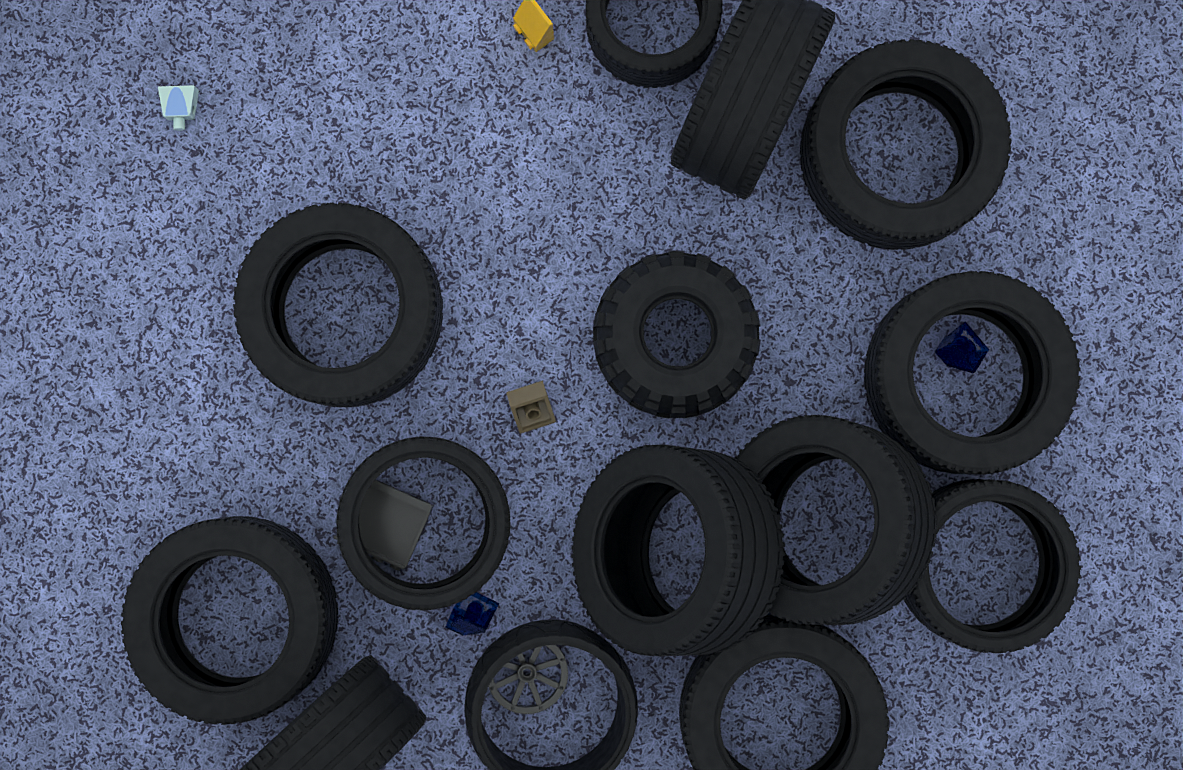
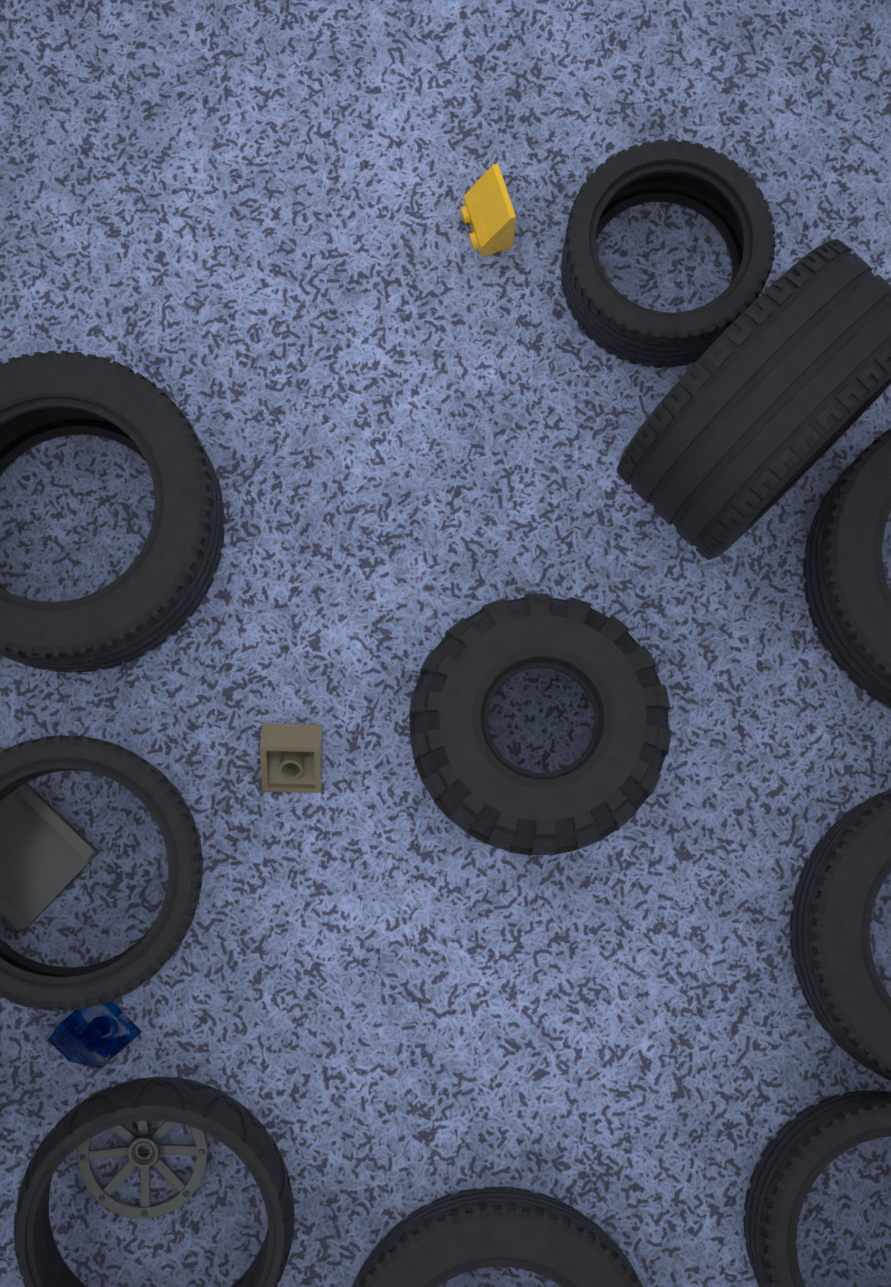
camera: 15 degrees right, 5 degrees down
black tyre [571,444,785,656] -> none
black tyre [735,415,937,625] -> none

